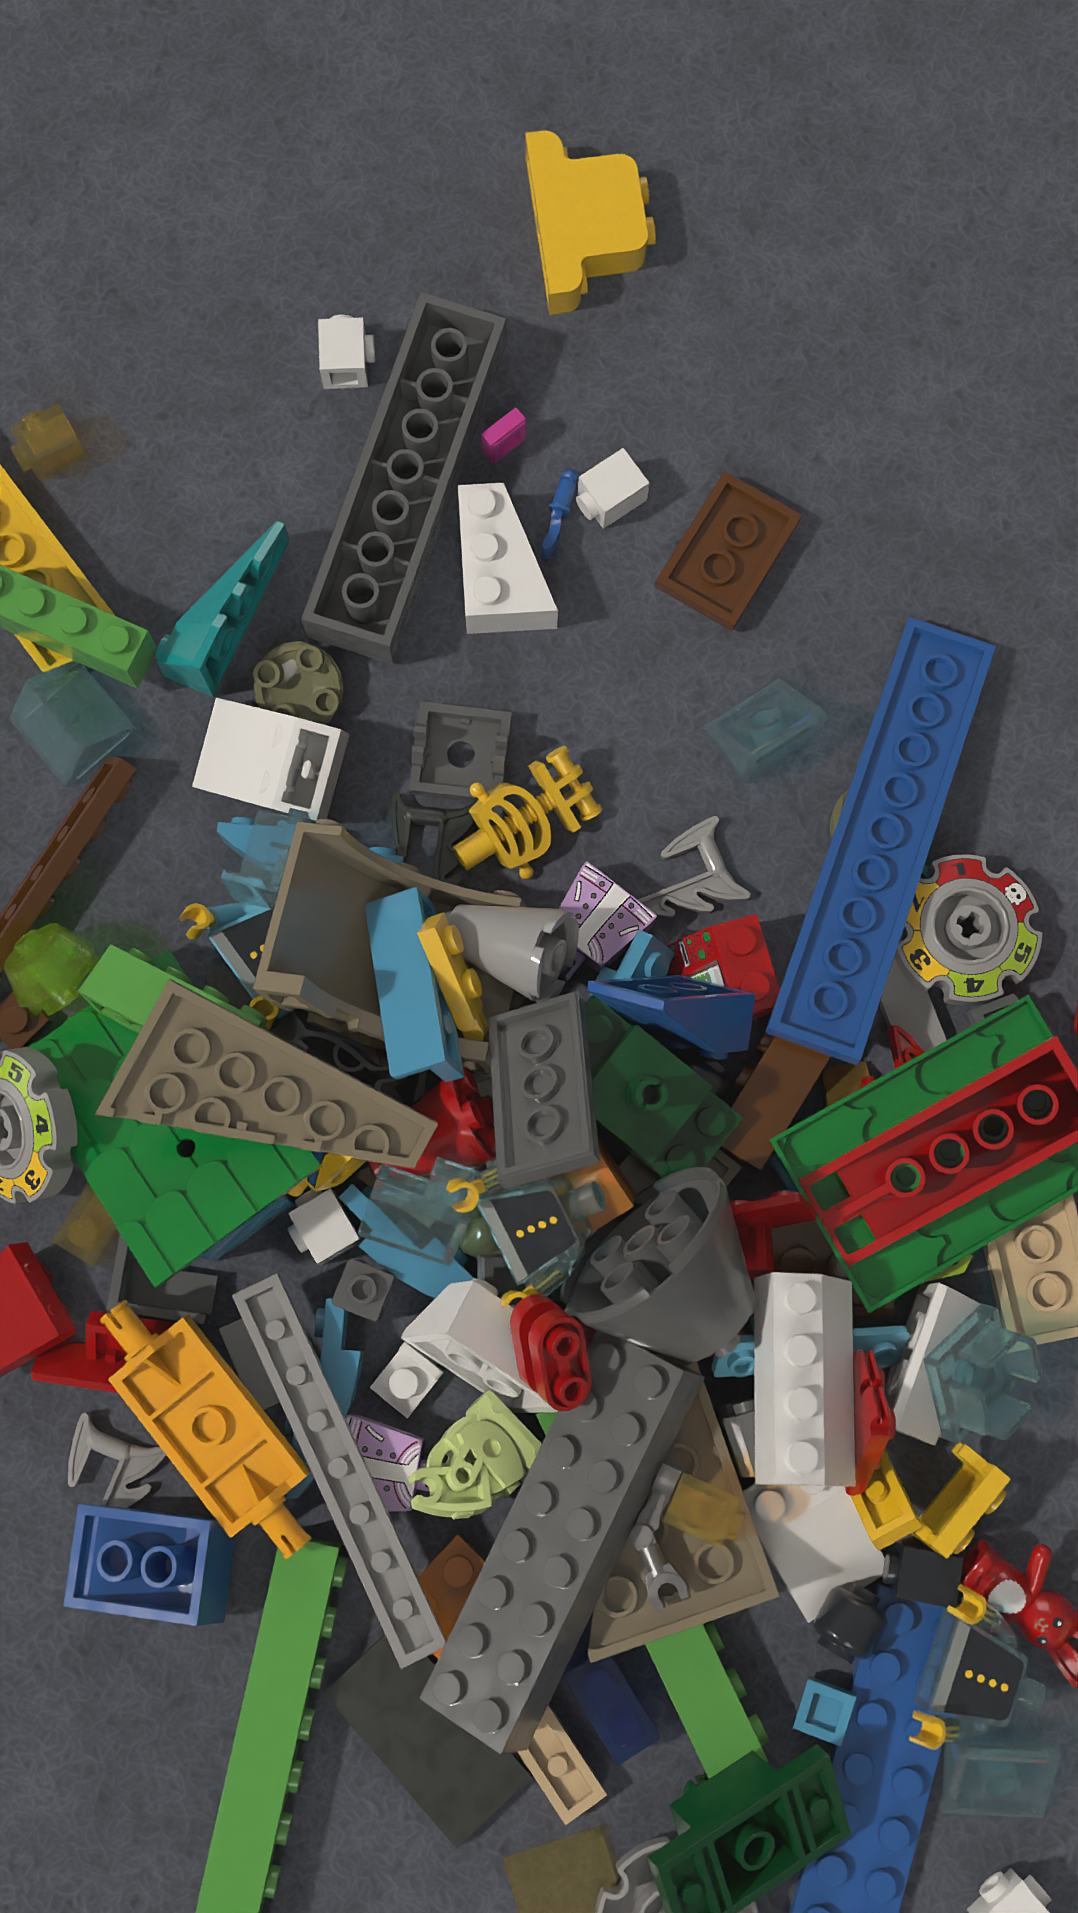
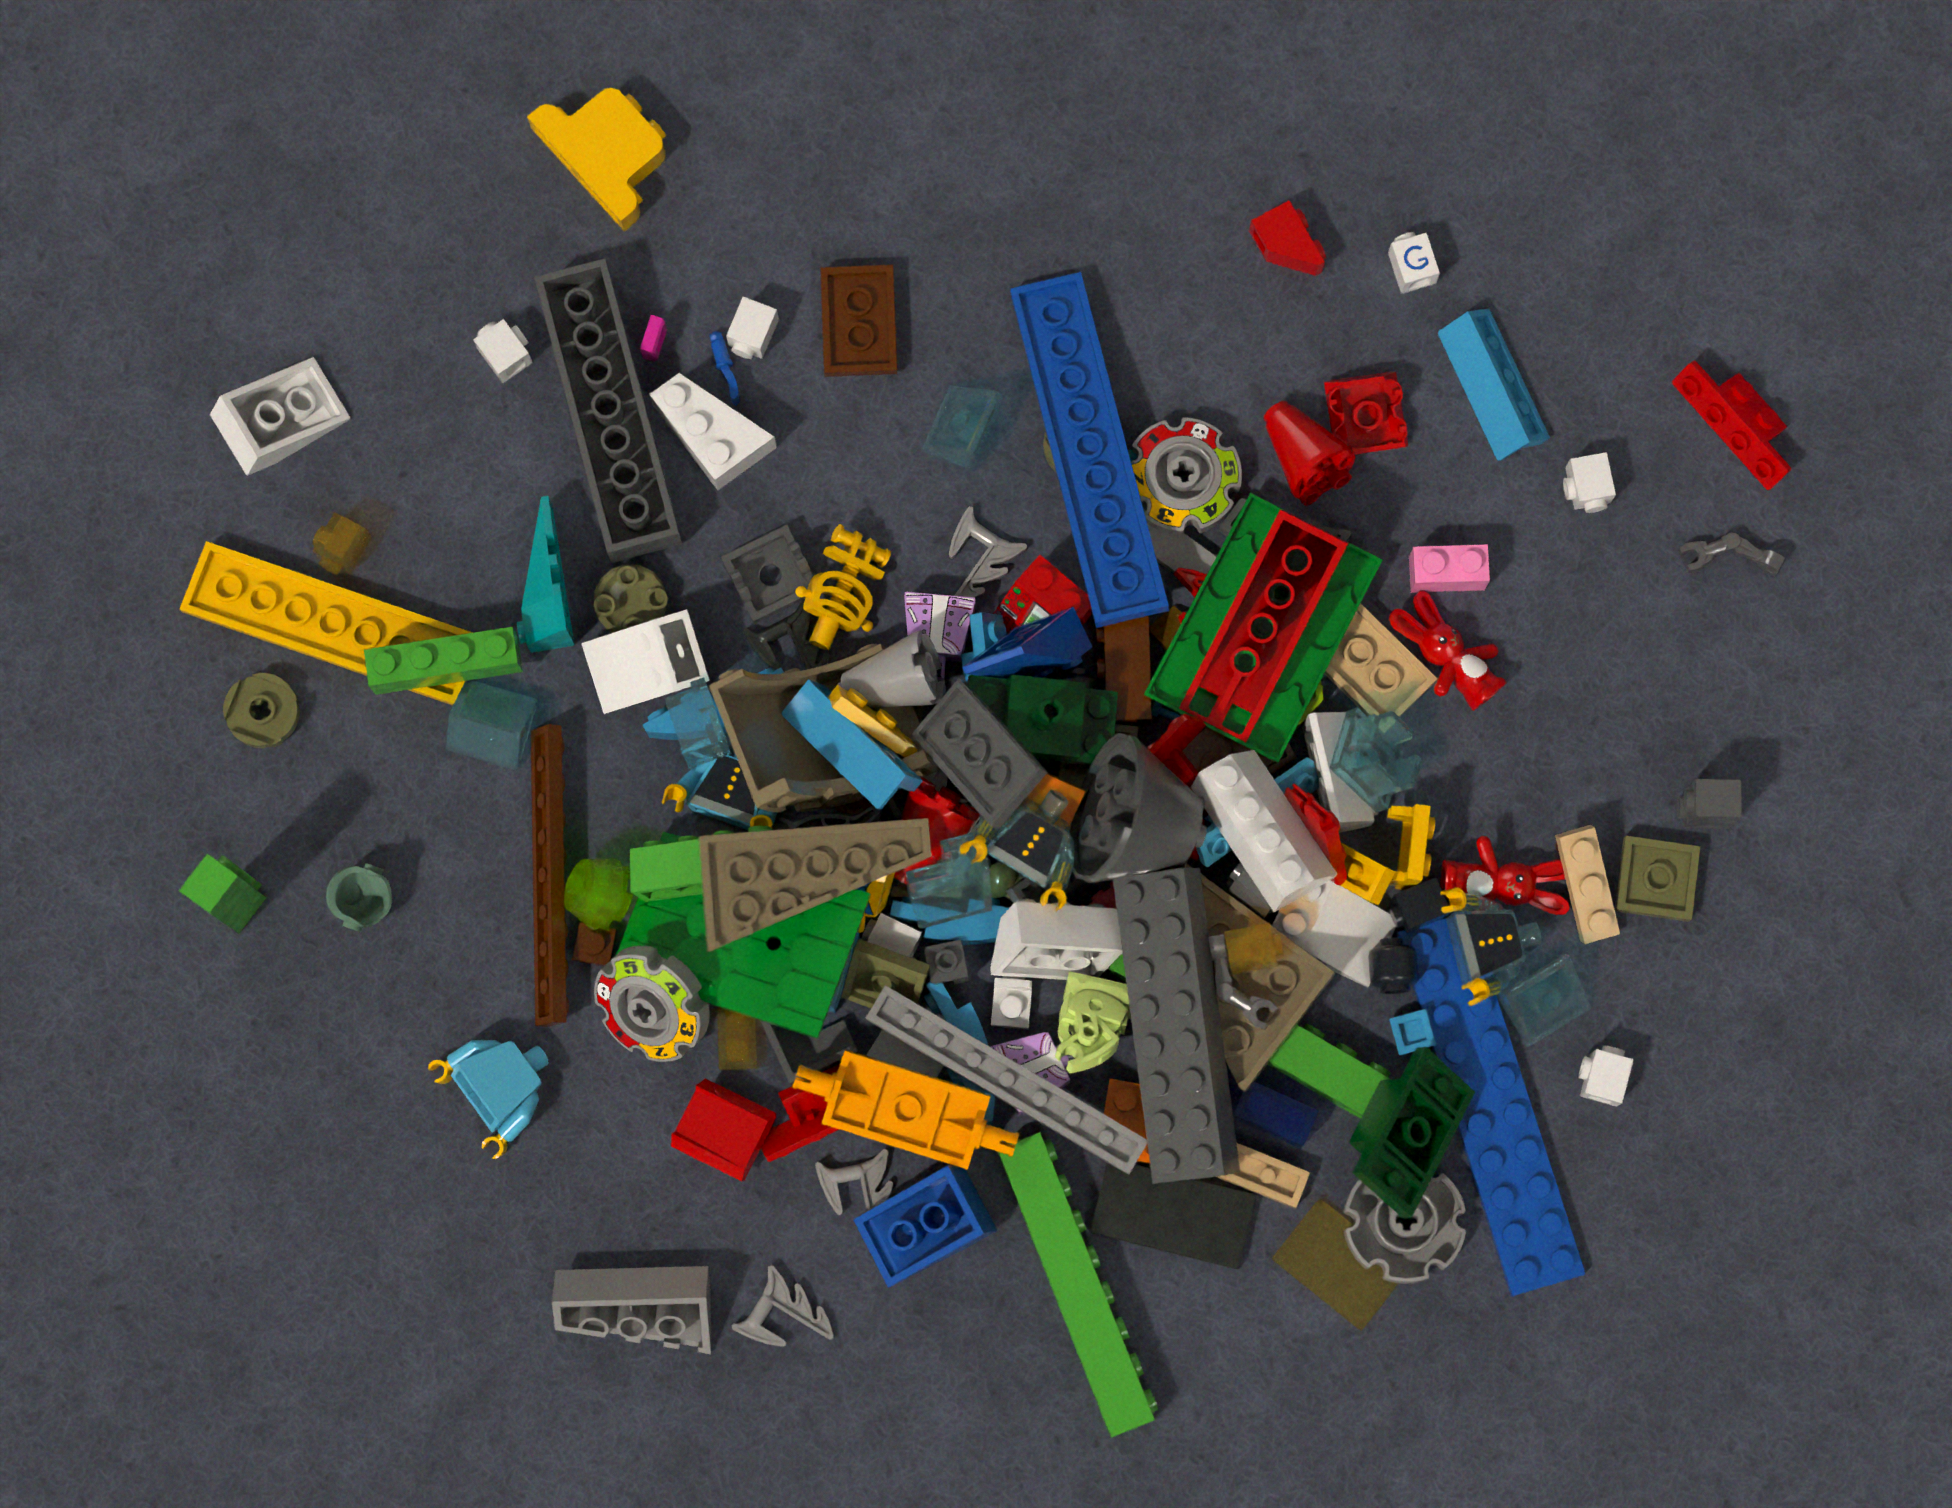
camera: 30 degrees left, 0 degrees up
red brick [510,1294,592,1412] -> none
none -> white slope [210,357,350,476]
none -> olive plate [842,939,930,1008]

